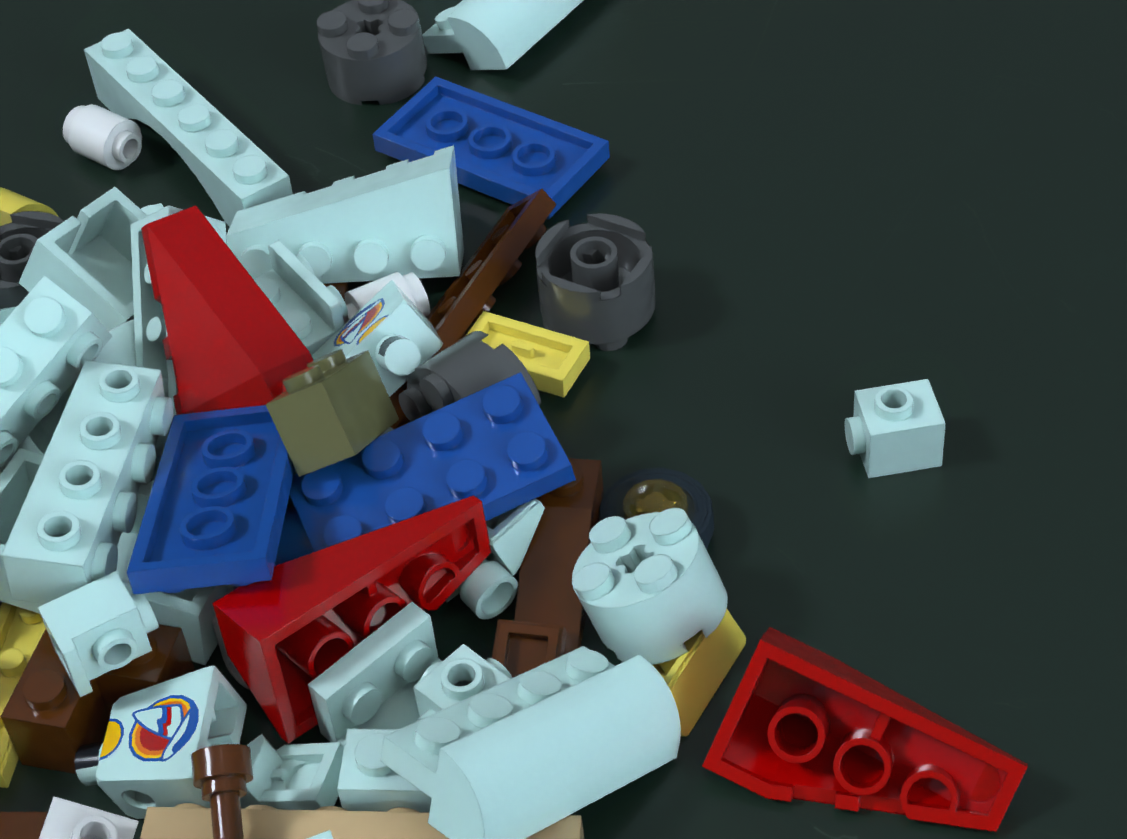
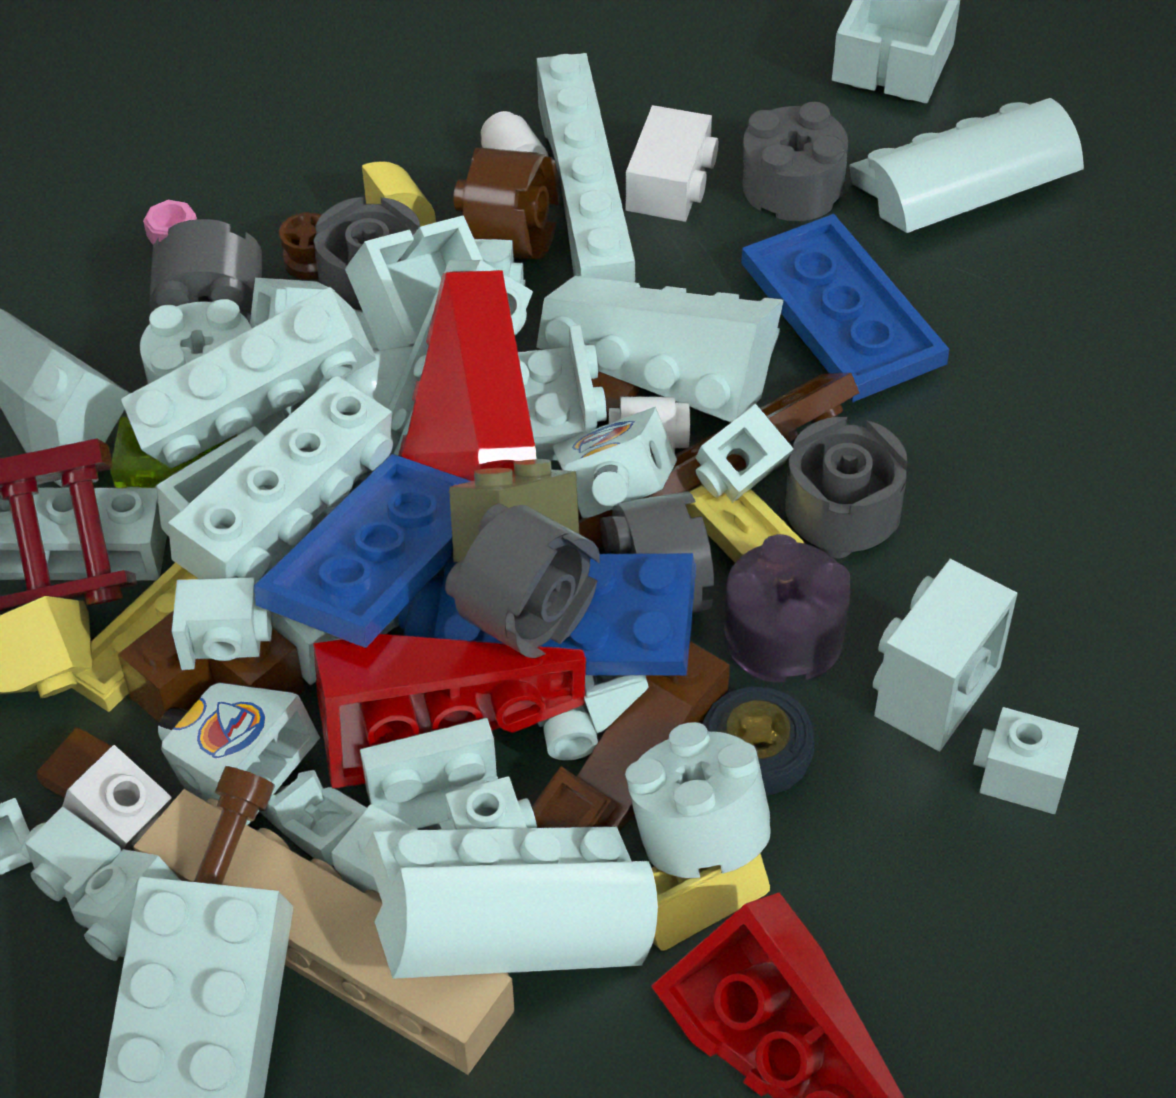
camera: 25 degrees right, 5 degrees up
none -> dark grey brick [445,503,600,658]
none -> reddish brown brick [454,148,560,259]
none -> white brick [626,105,719,222]
none -> light aqua brick [695,404,793,503]
none -> clear purple brick [724,534,851,683]
none -> light aqua brick [873,559,1017,752]

